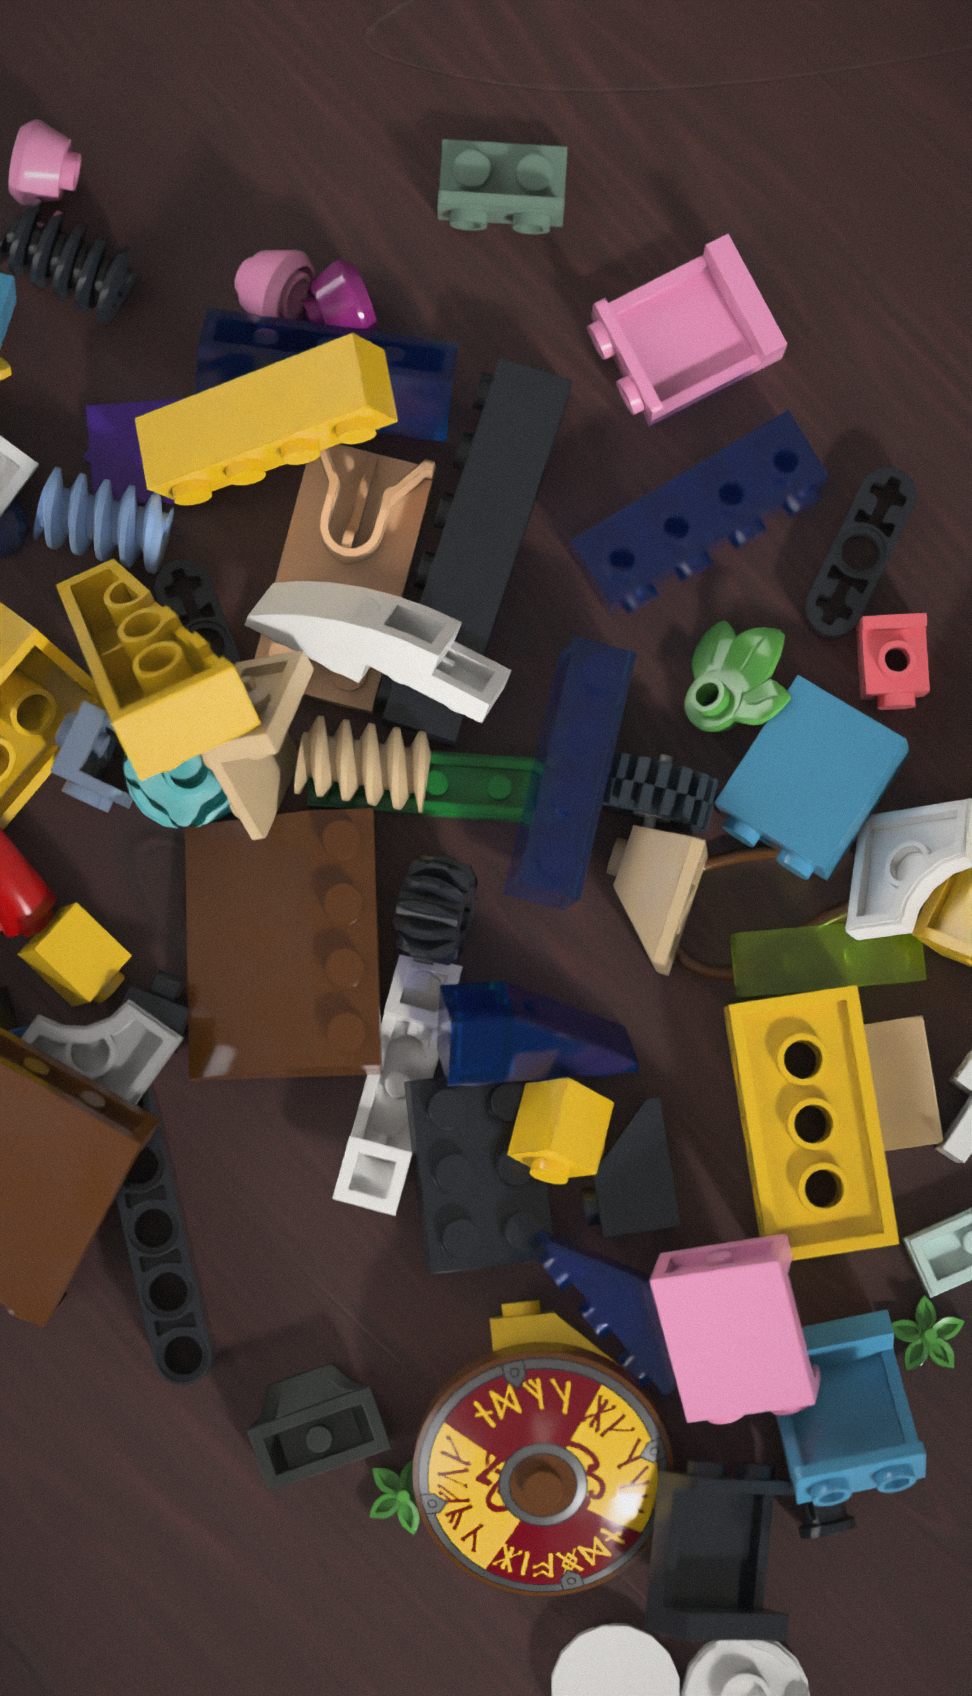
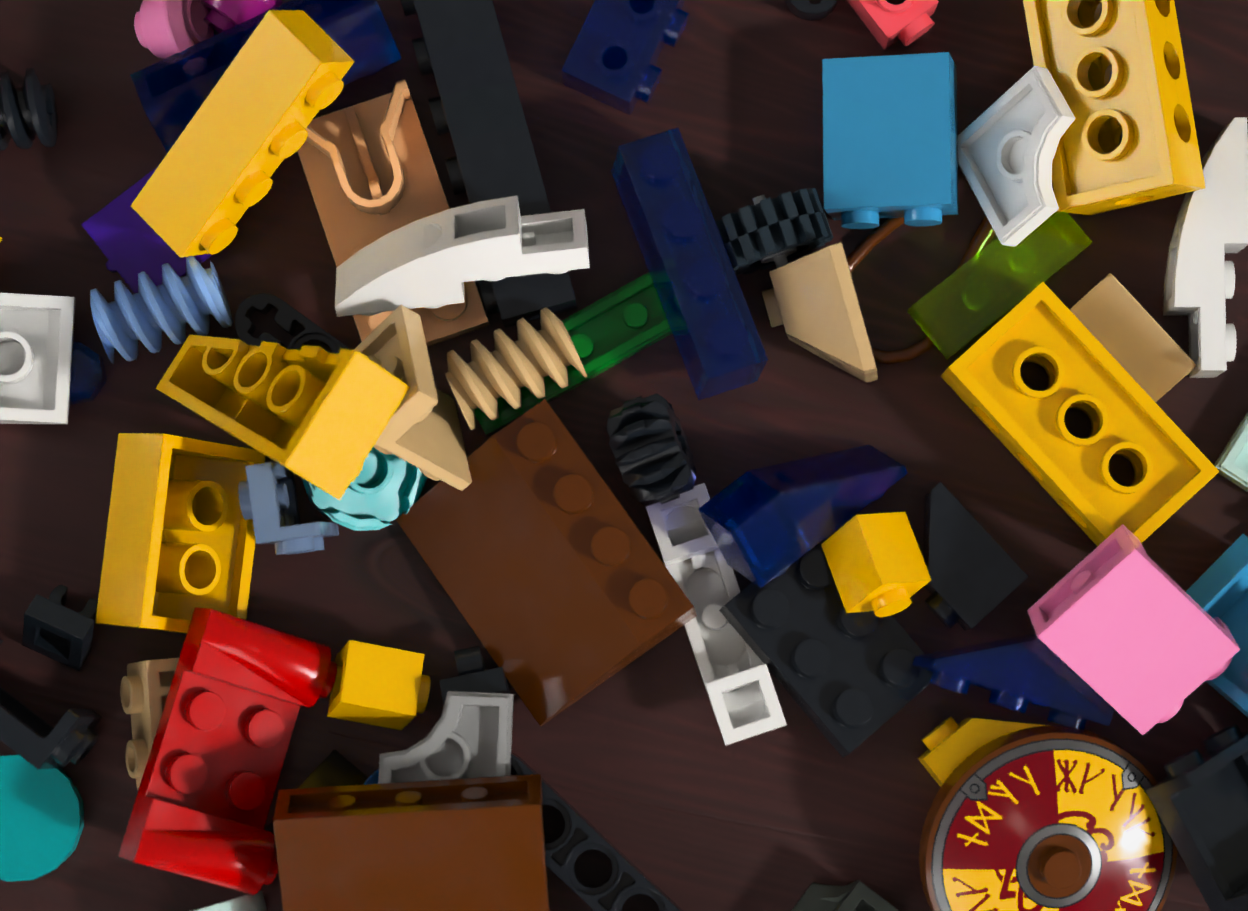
camera: 25 degrees left, 0 degrees up
bright green plate [684,621,791,732] -> none

